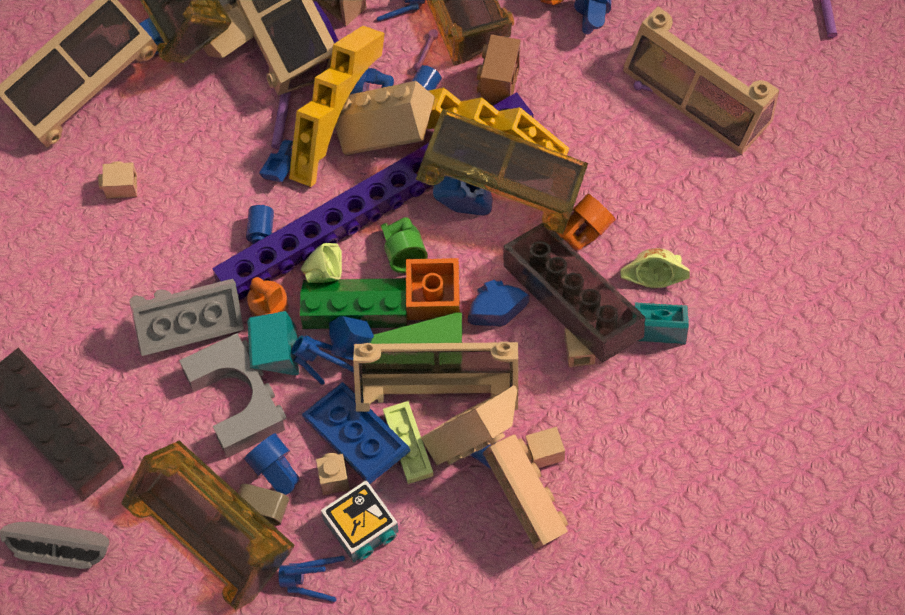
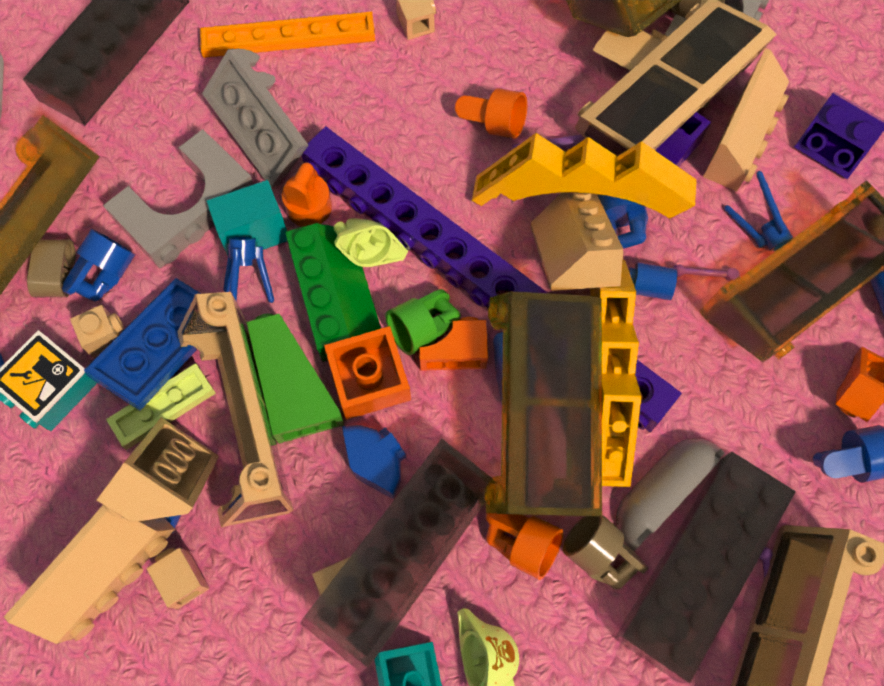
camera: 70 degrees right, 5 degrees up
blue brick [246,205,274,245] -> none
blue plate [259,140,293,182] -> none
blue piece [329,316,374,360] -> none
medium nougat brick [477,35,521,105] -> none
none -> light orange tile [200,11,375,58]
none -> orange arch [419,317,488,371]
none -> orange piece [455,88,528,139]
none -> dark tan piece [563,511,649,589]
none -> clear smoke brick [614,451,796,683]
none -> light grey brick [616,438,725,551]

